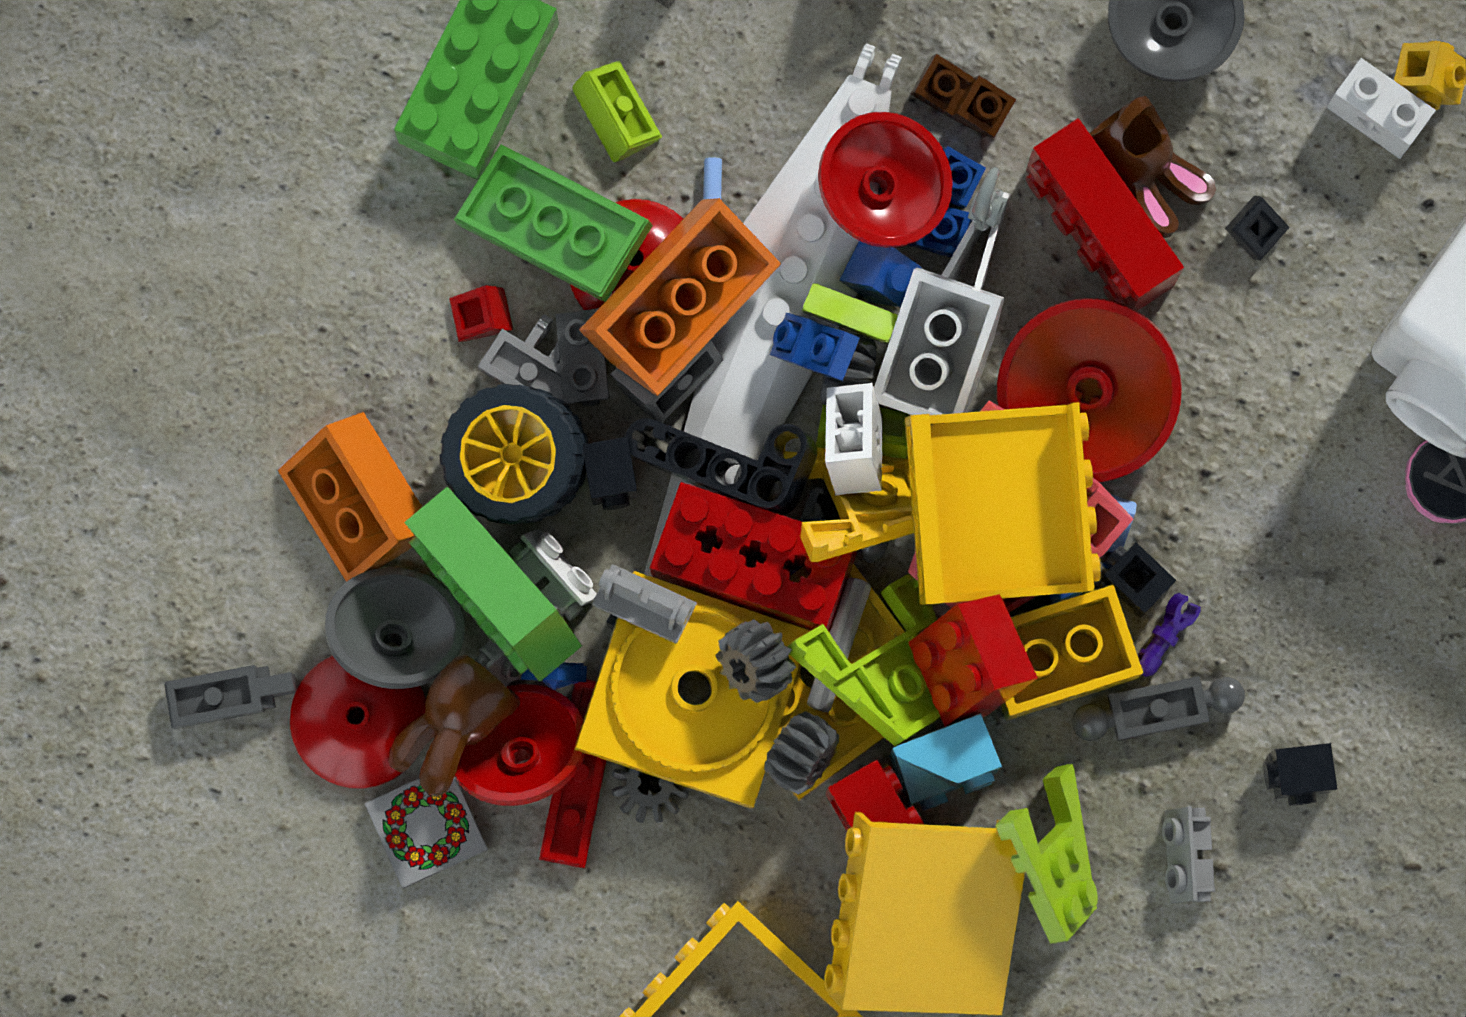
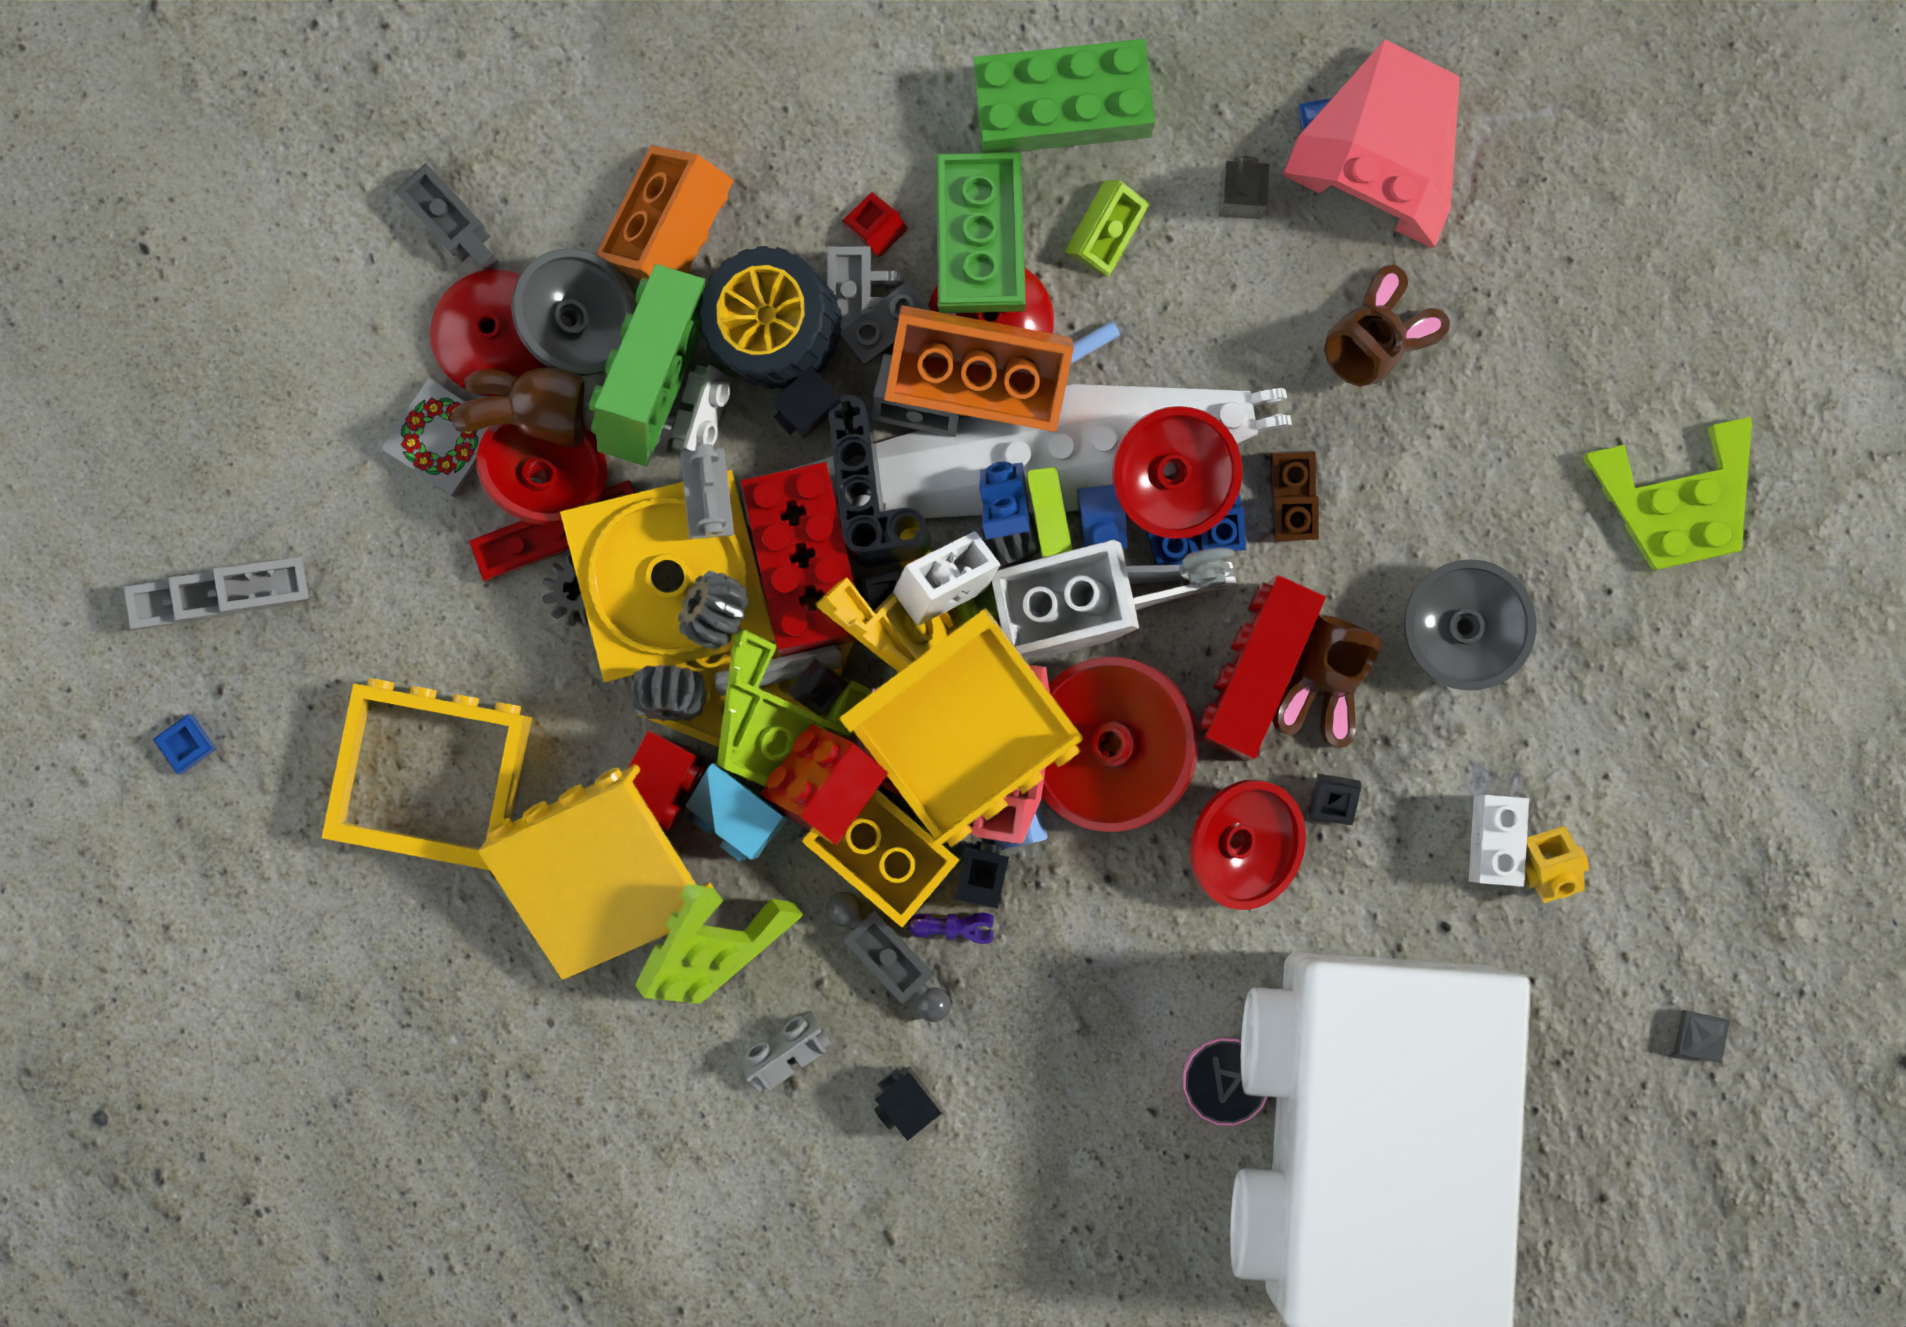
camera: 65 degrees right, 5 degrees up
blue tile [521,662,587,690] -> none
none -> black tile [787,658,849,717]
none -> red dish [1190,779,1306,910]

